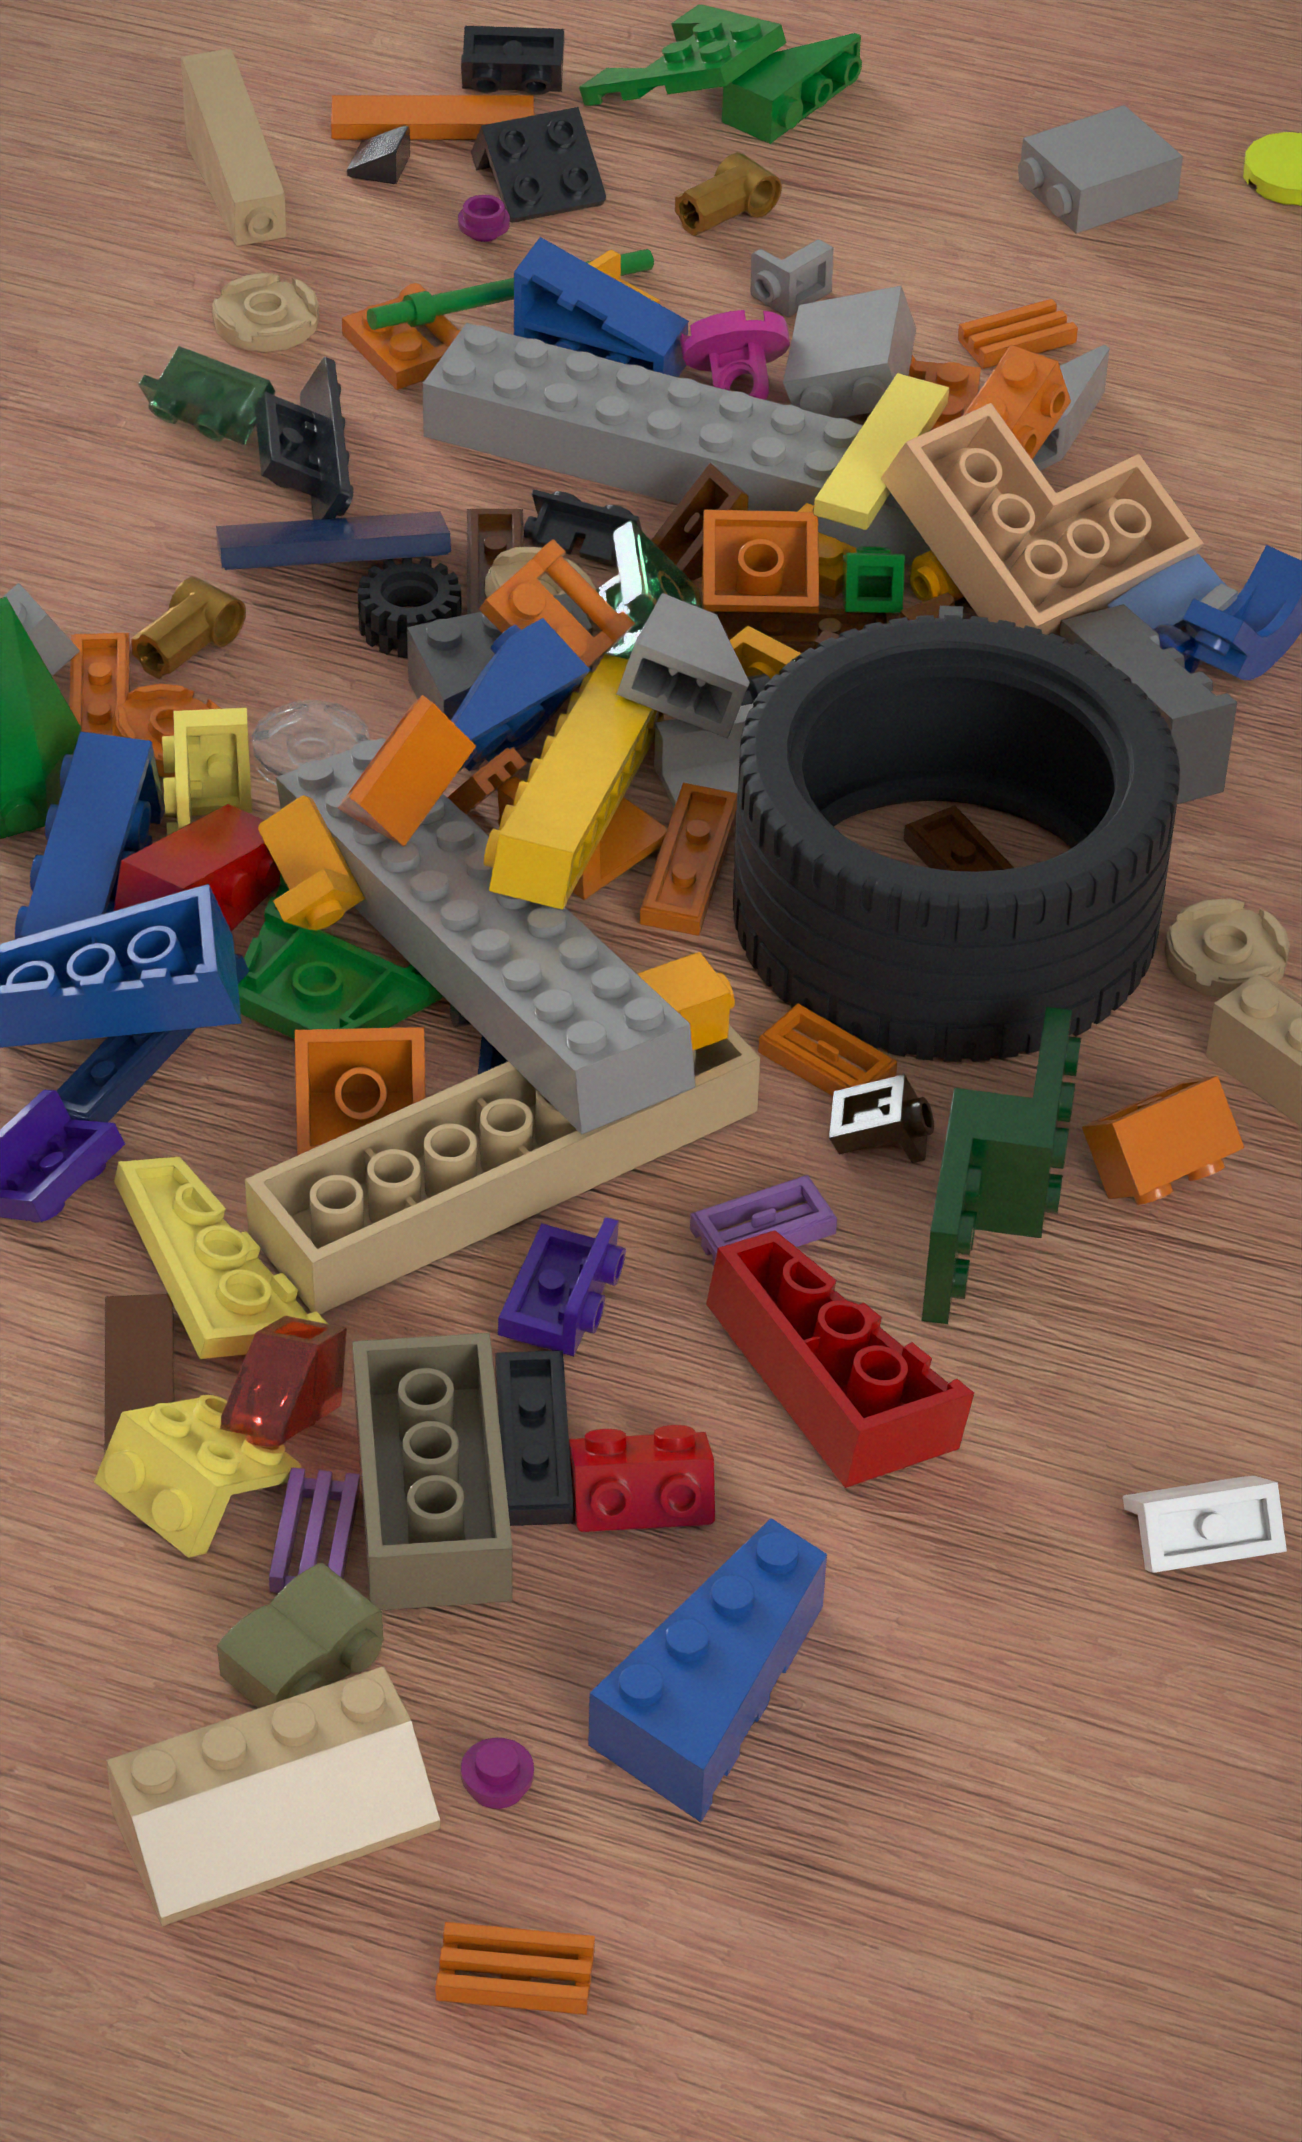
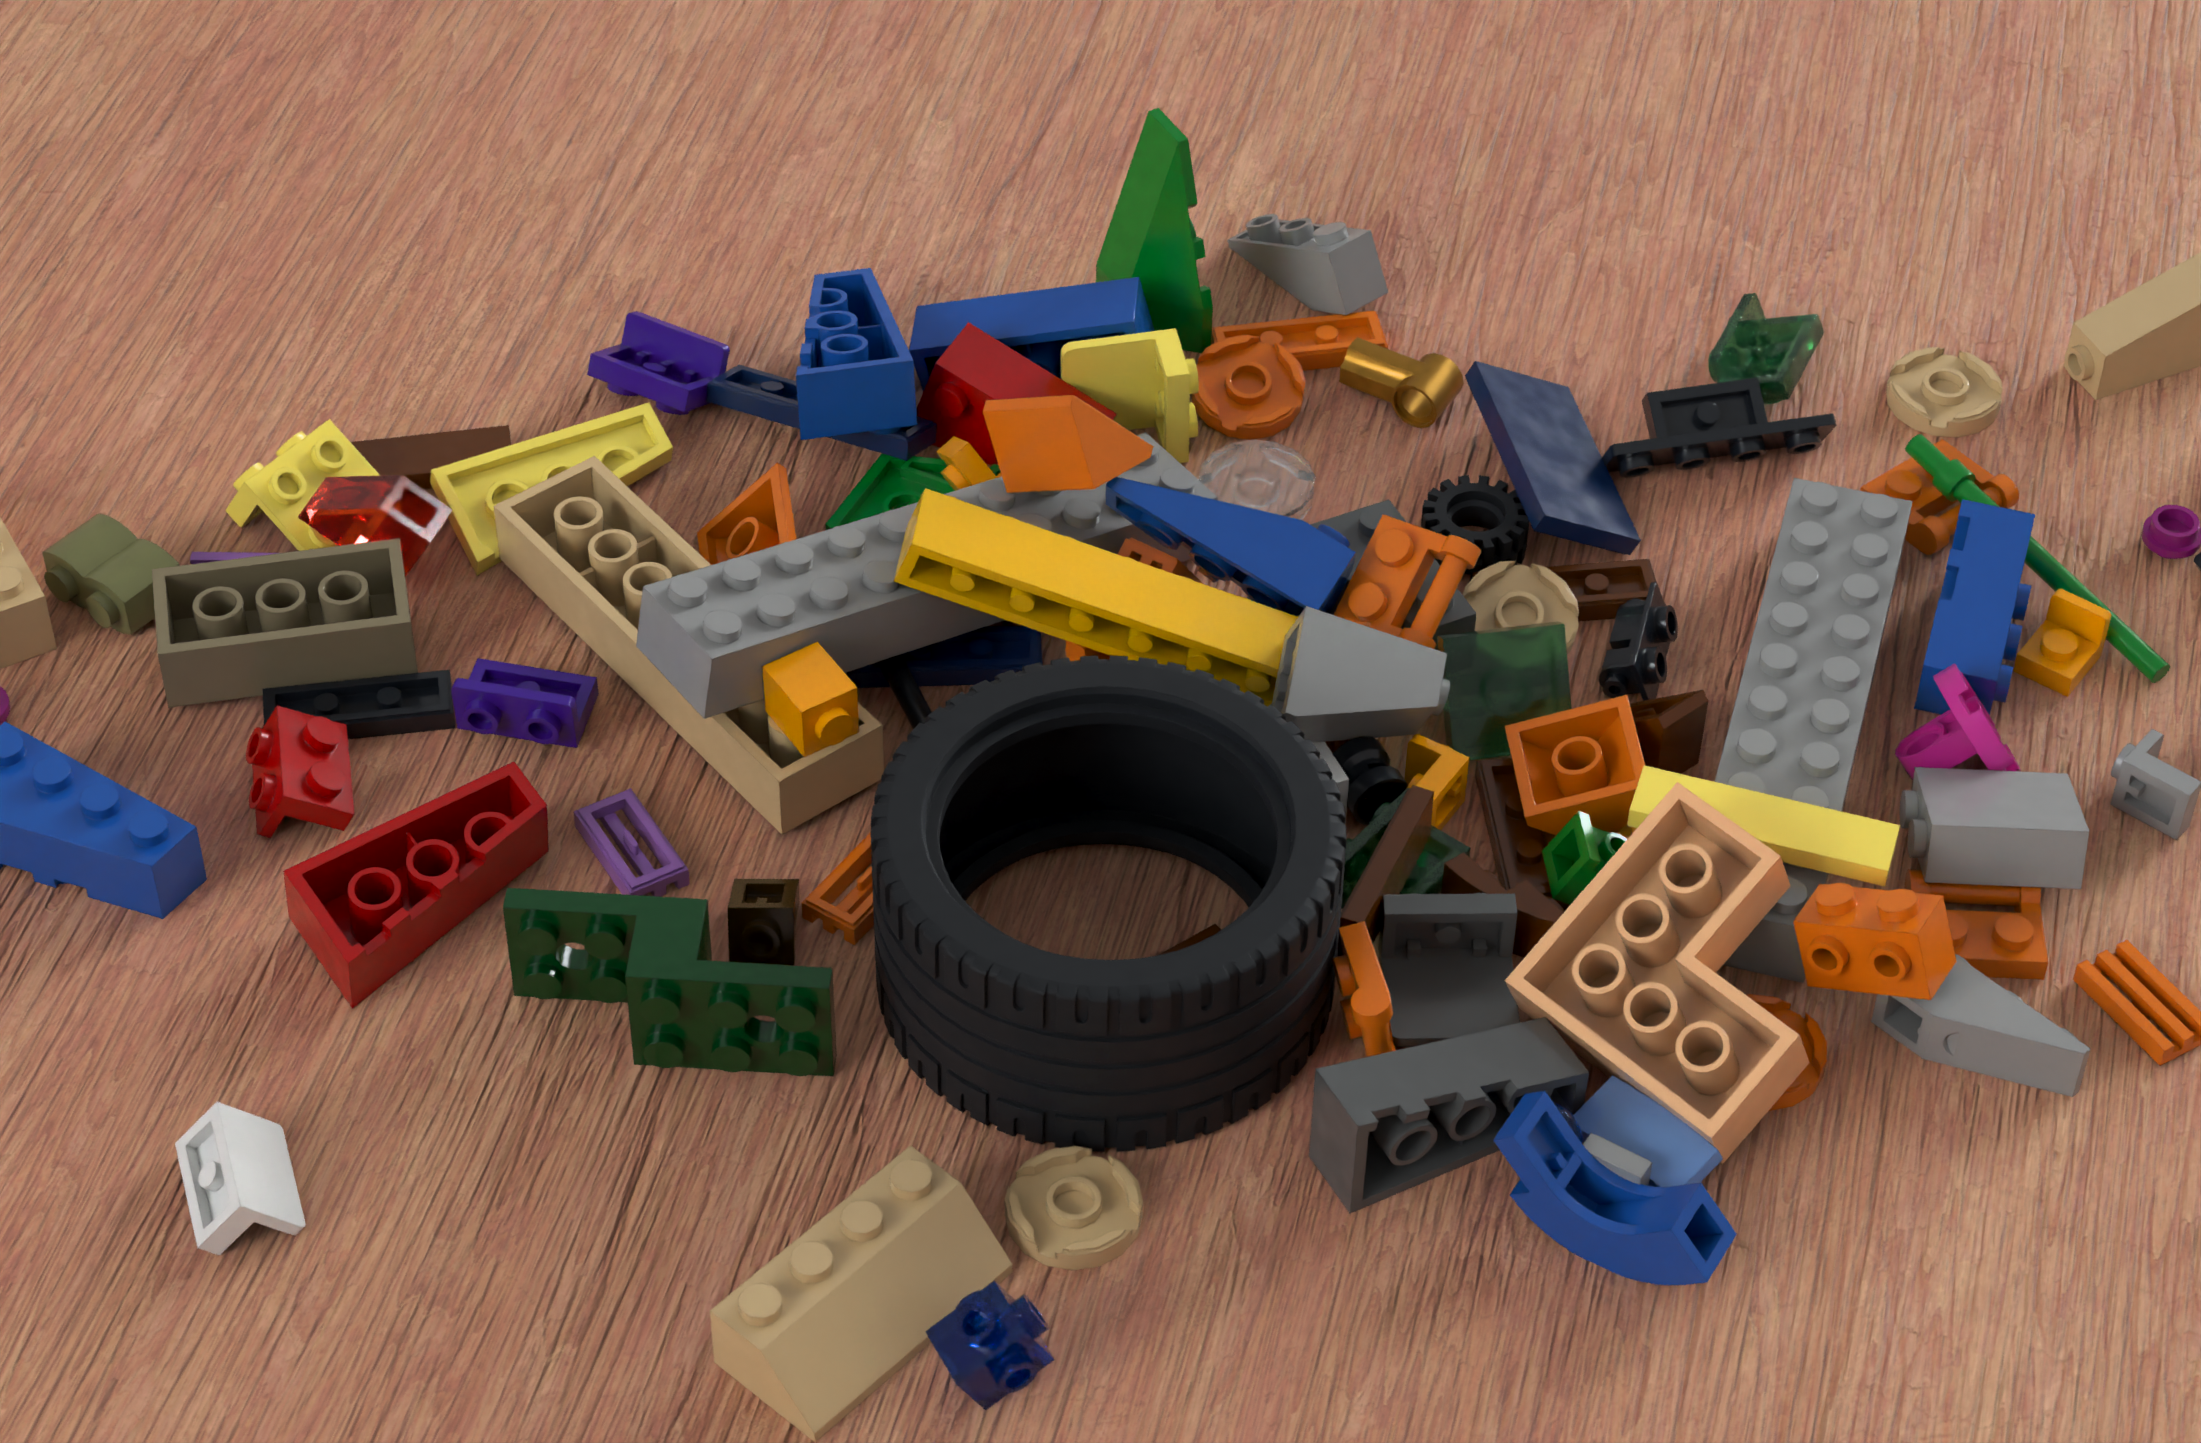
camera: 85 degrees right, 0 degrees up
orange brick [1082,1076,1245,1205] -> none

